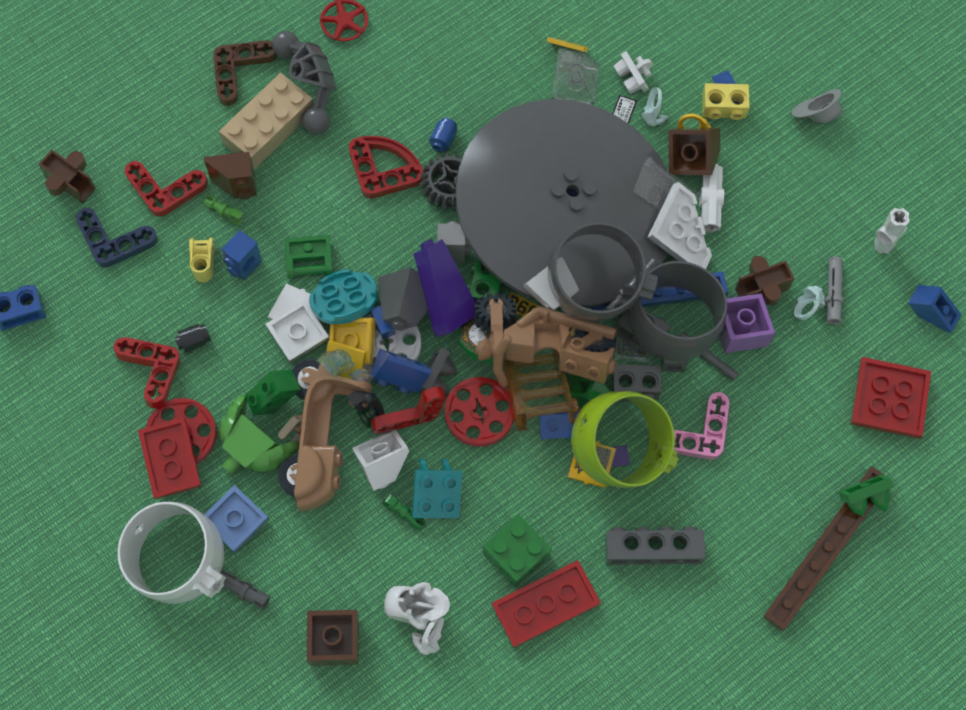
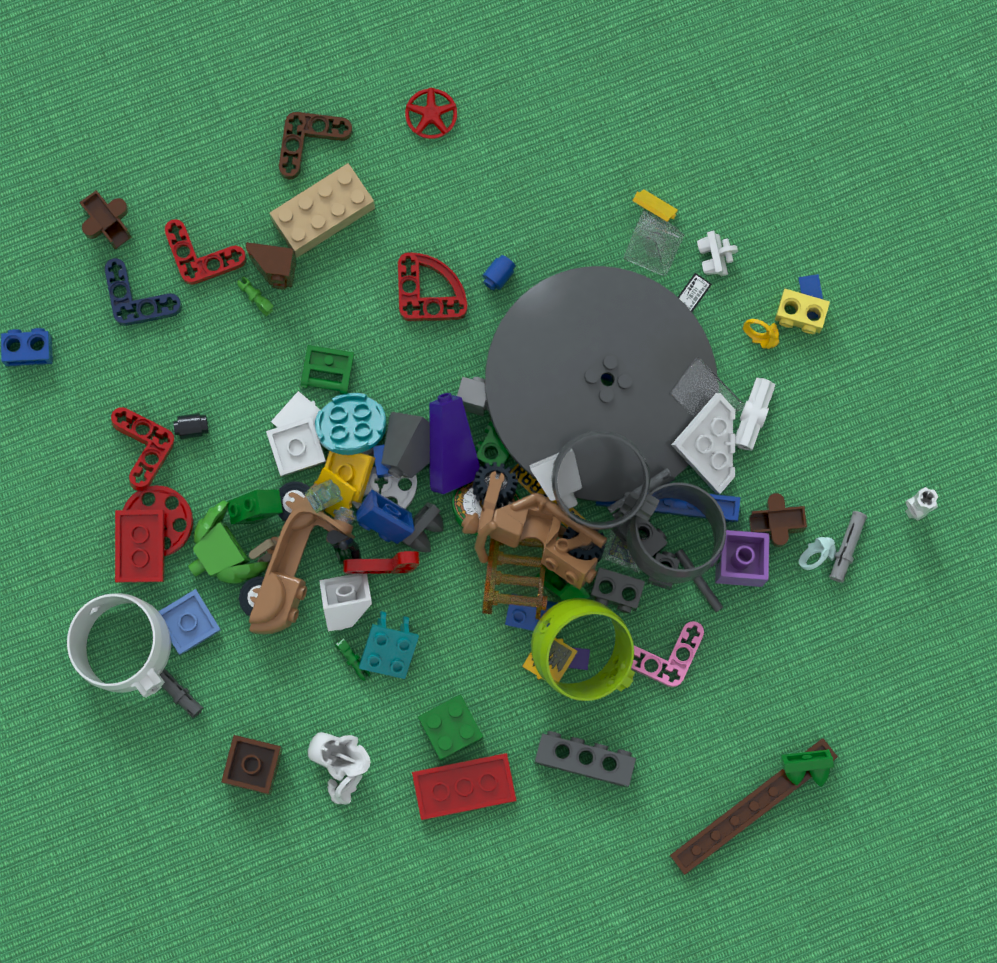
camera: 15 degrees right, 10 degrees up
light yellow piece [189,237,215,282] -> none
blue brick [221,230,262,281] -> none
dark grey piece [272,31,337,135] -> none
dark grey gear [420,152,463,211] -> none
red wedge [445,377,515,447] -> none
light aqua piece [641,87,668,127] -> none
reddish brown slope [668,128,720,175] -> none
light grey piece [791,89,843,123] -> none
red plate [851,357,931,439] -> none
blue slope [908,285,961,333] -> none

